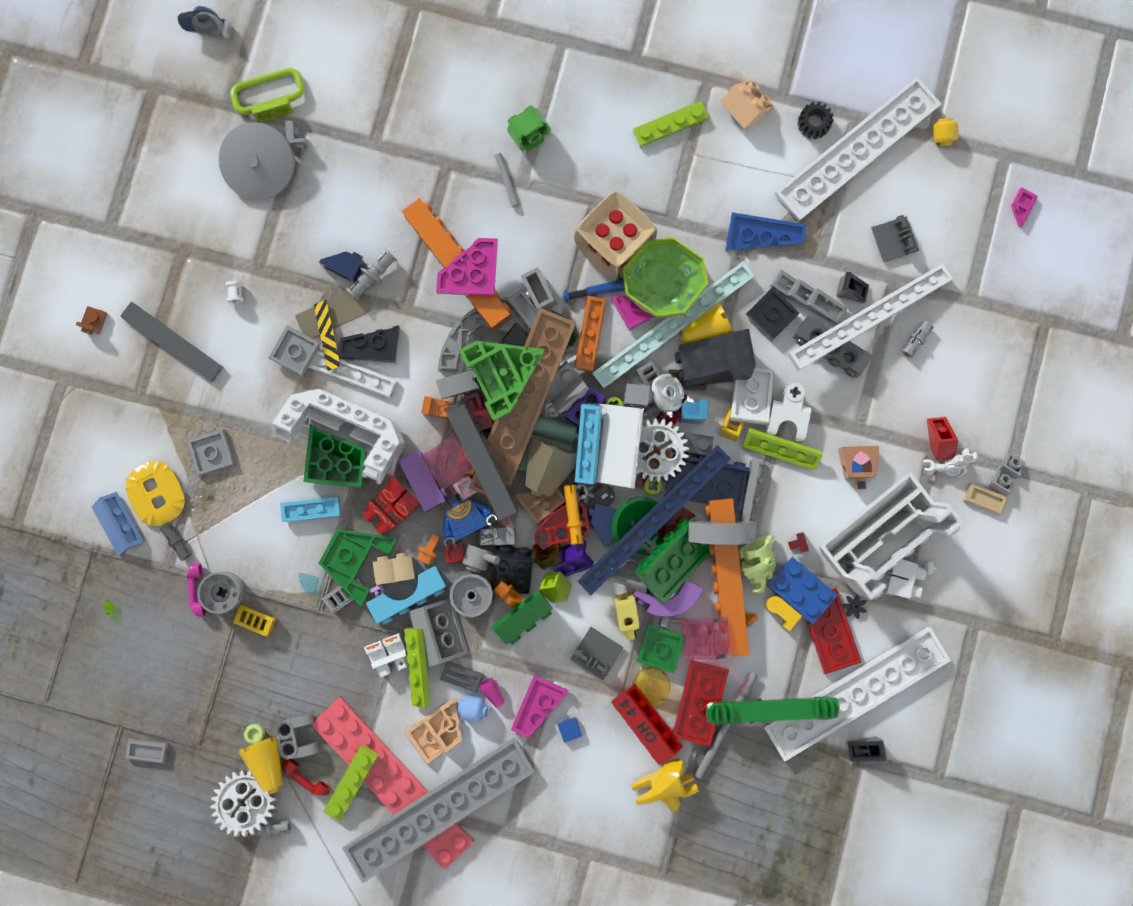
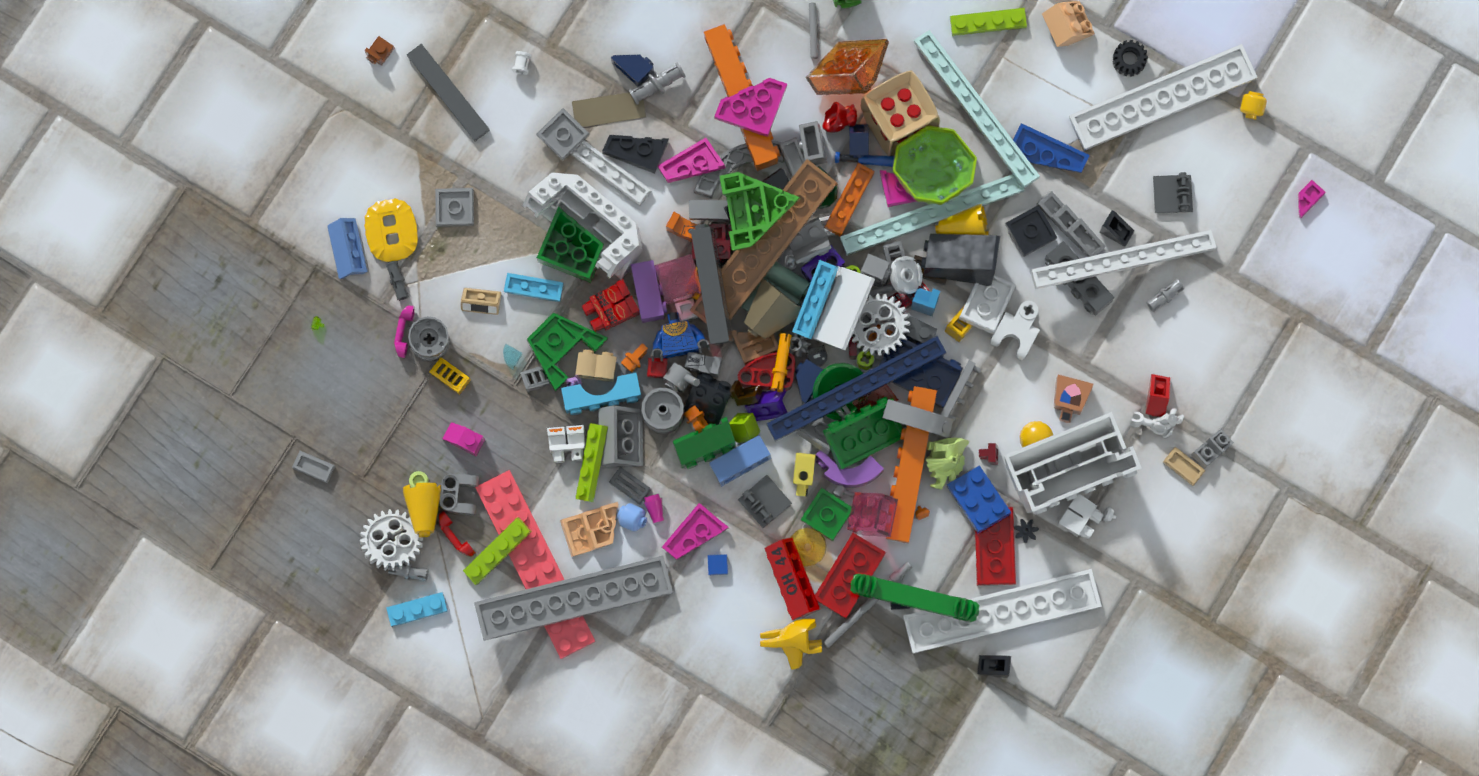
camera: 20 degrees right, 5 degrees down
sticker [314,300,340,371] -> none
lime plate [743,428,823,471] -> none
yellow leg [765,596,802,631] -> none
none -> medium azure plate [386,592,448,627]
none -> dark pink slope [442,422,485,456]
none -> tan slope [461,288,501,315]
none -> dark pink wing [658,137,726,183]
none -> medium blue panel [709,435,771,487]
none -> clear orange slope [805,39,889,95]
none -> red hair [822,102,857,133]
none -> dark blue slope [849,124,869,158]
none -> light aqua plate [914,30,1040,188]
none -> yellow piece [1019,421,1053,448]

